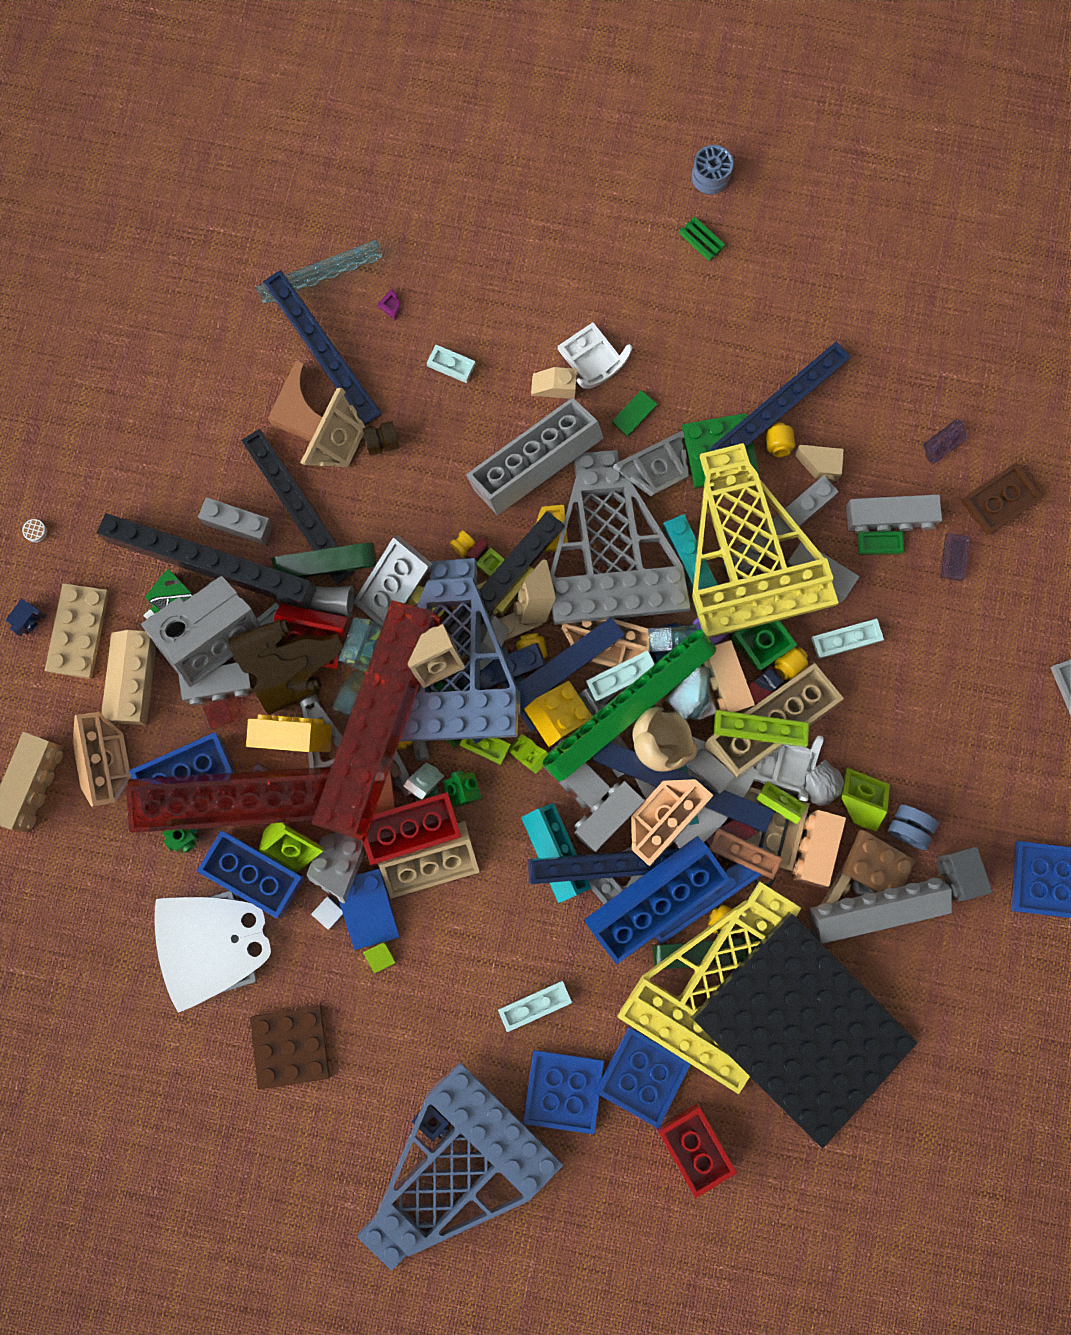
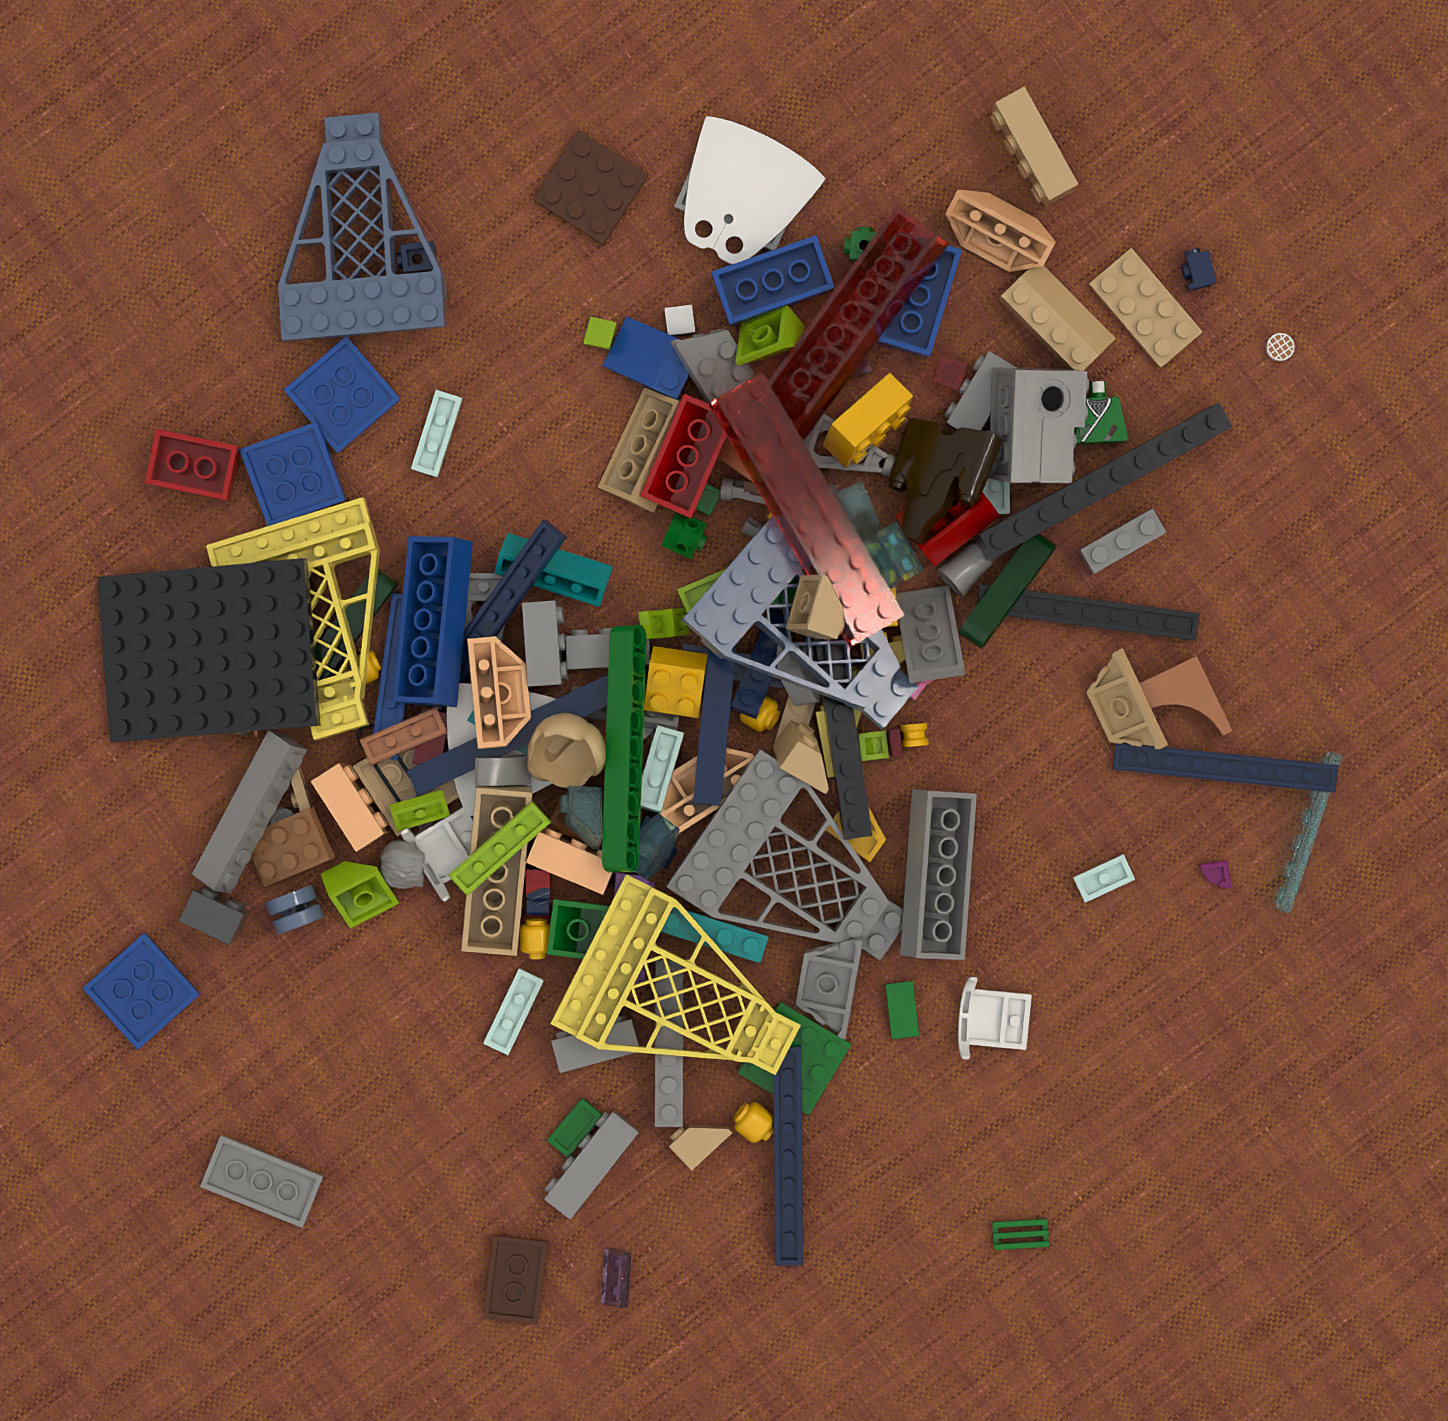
camera: 130 degrees right, 10 degrees up
dark brown wheel [362,421,400,456] -> none
light aqua plate [404,762,444,800] -> none
tan slope [531,367,577,399] -> none
sand blue wheel [691,145,733,194] -> none
clear purple plate [940,533,970,581] -> none

